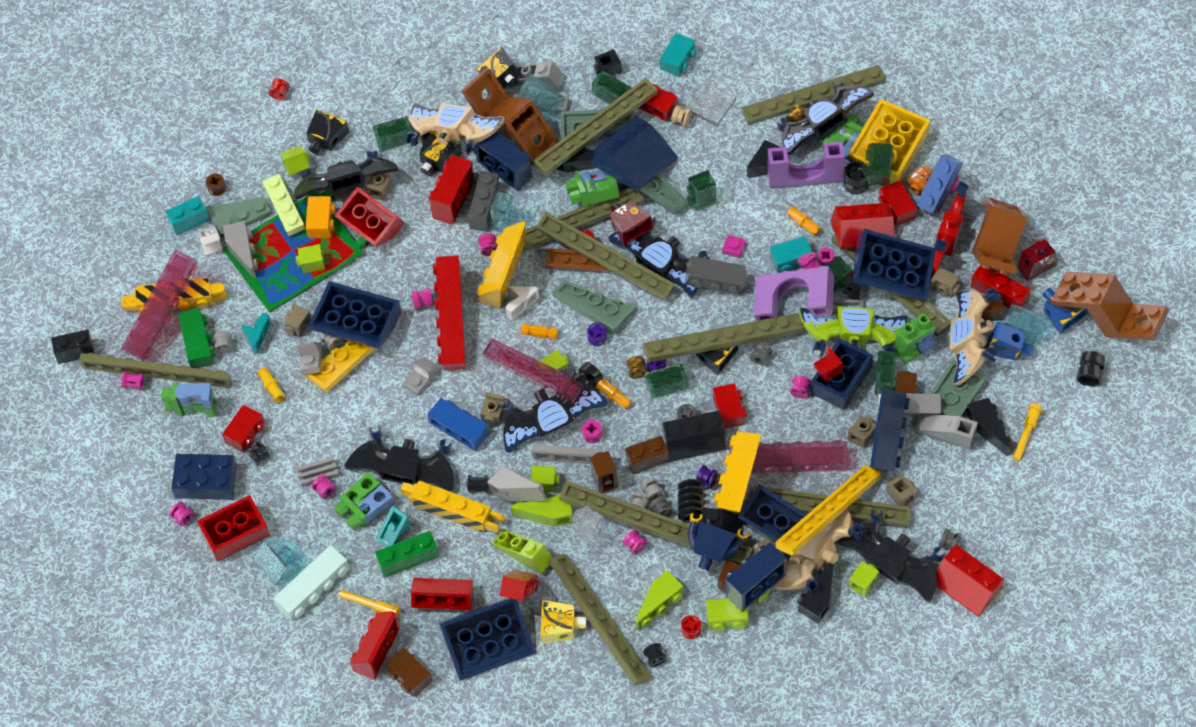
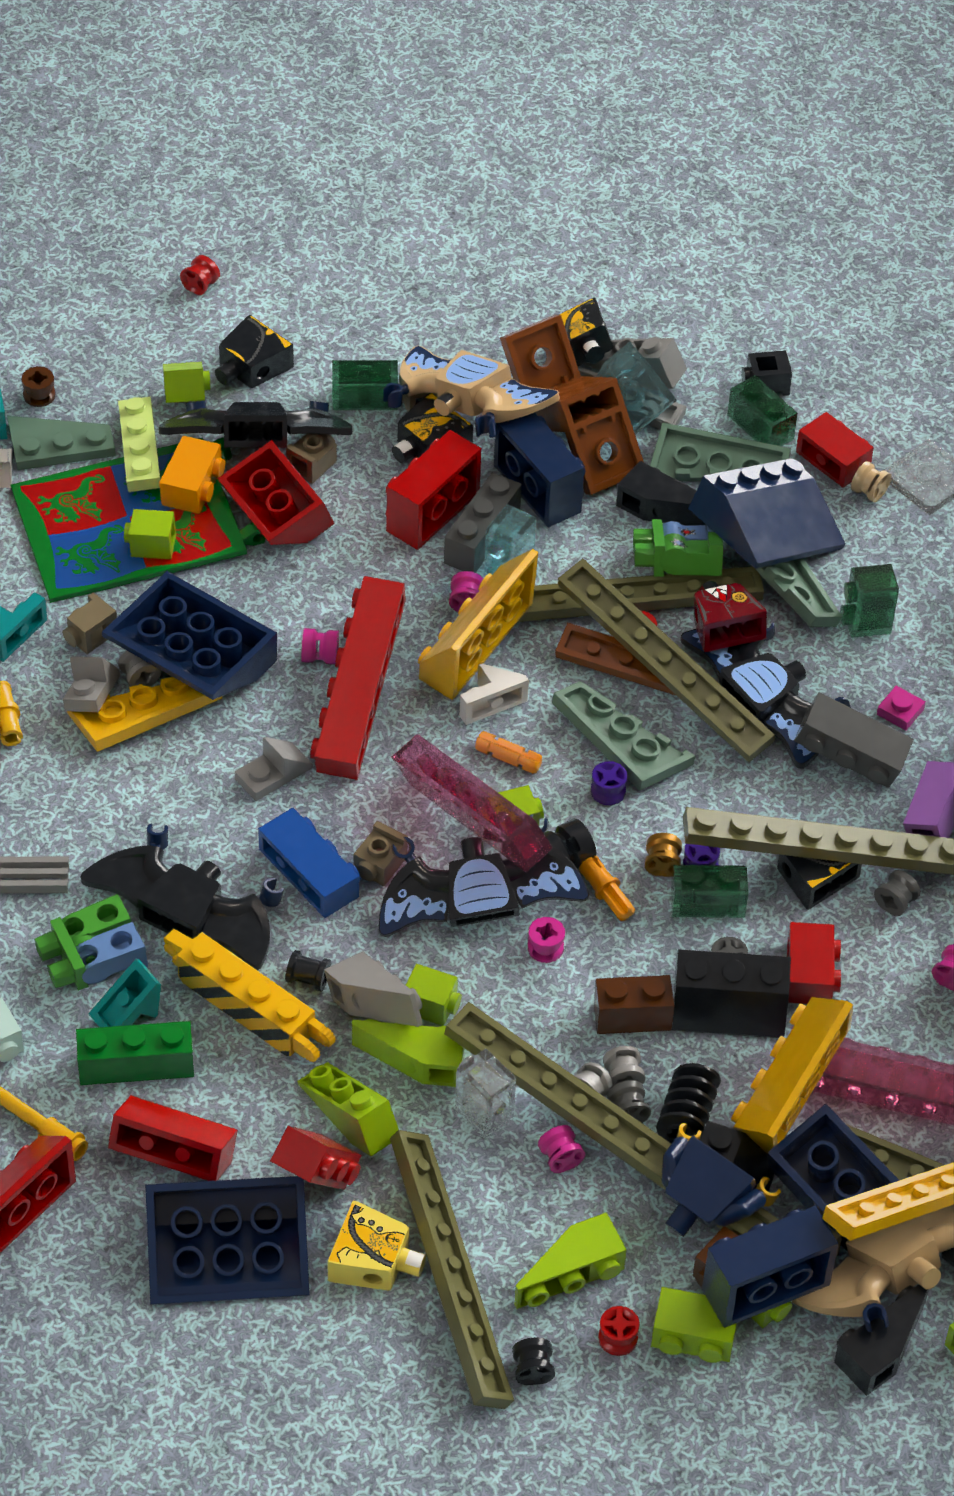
camera: 10 degrees right, 10 degrees down
light grey slope [223,221,258,278] -> none
dark pink wheel [311,474,336,499] -> none
reddish brown brick [386,647,433,697] -> none
light grey tile [532,444,611,464] -> none
olive plate [533,78,658,176] -> none
reddish brown brick [590,451,618,493] -> none
teal brick [659,33,697,77] -> none
dark purple wheel [696,465,718,489] -> none

